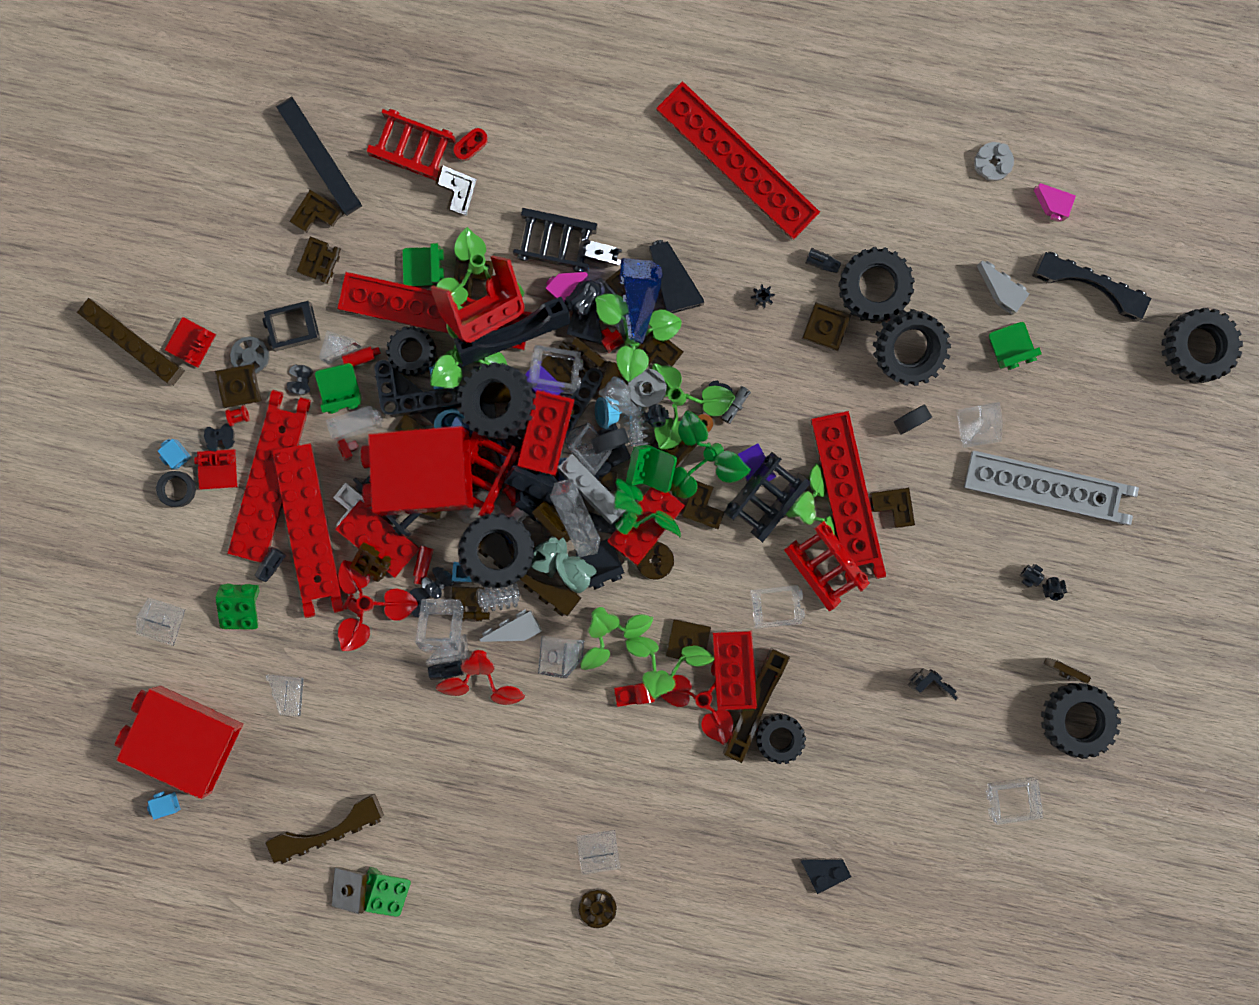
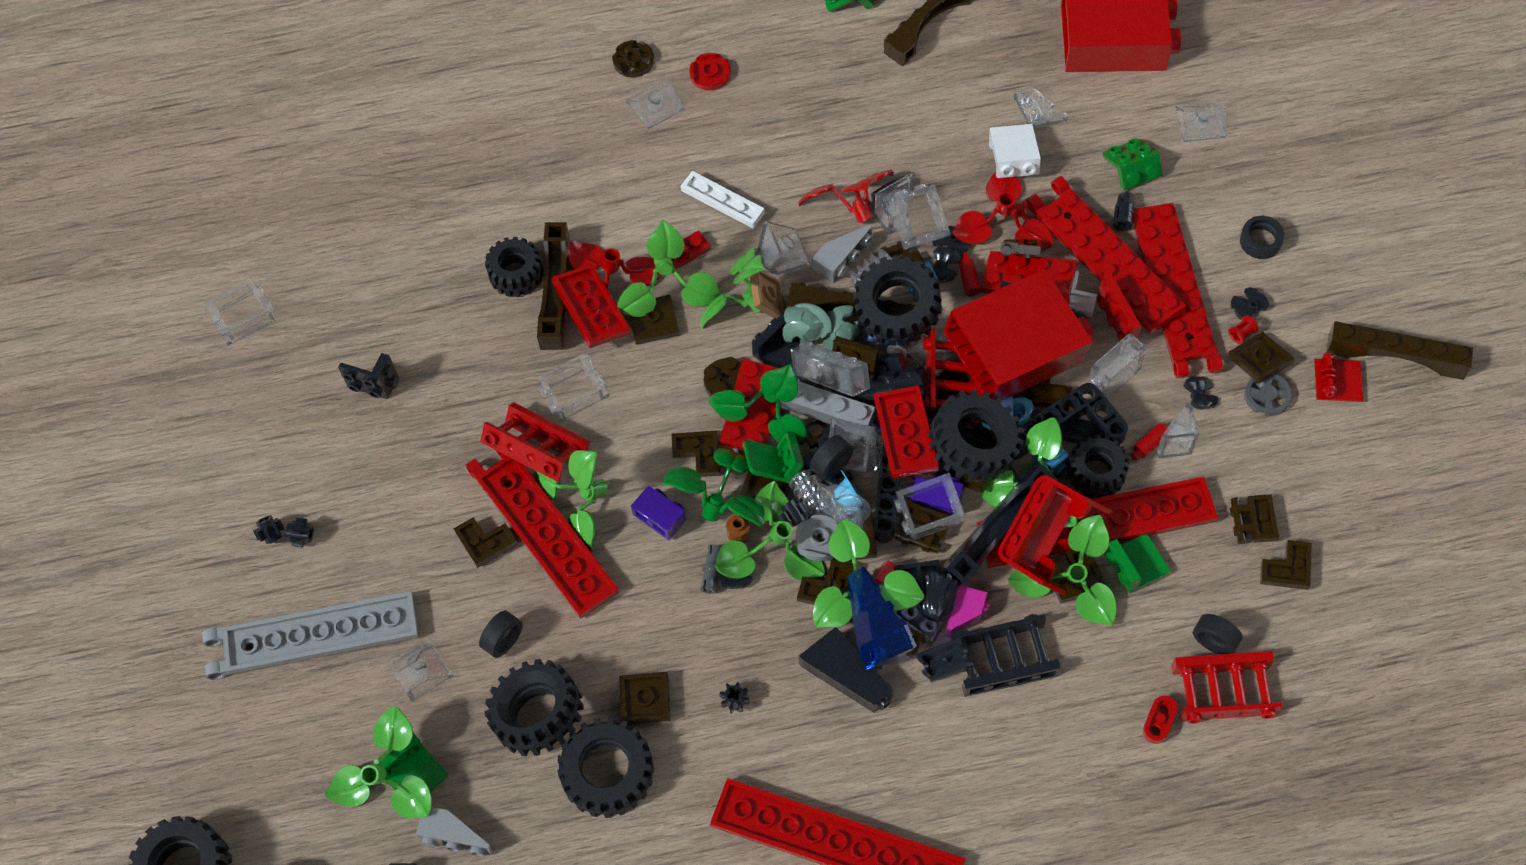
camera: 160 degrees right, 25 degrees down
dark azure brick [158,439,192,469] -> none
red hinge [194,449,238,490] -> none
black window [262,301,321,351] -> none
black beam [276,96,363,216] -> none
green bracket [315,363,362,414] -> none
red tile [336,438,359,461] -> none
plate [435,166,477,216] -> none
dark brown plate [571,337,608,368] -> none
black fence [724,452,810,543] -> none
black wing [800,858,852,894] -> none
black hinge [805,247,841,273] -> none
black tyre [1041,683,1121,759] -> none
dark brown plate [1043,658,1091,684] -> none
none -> bright green plant [325,706,432,818]
none -> white plate [680,171,765,228]
none -> red tile [689,53,731,91]
none -> medium nougat tile [750,271,785,319]
none -> white panel [989,124,1041,178]
none -> red plate [1097,272,1142,352]
none -> black tyre [1192,614,1243,654]

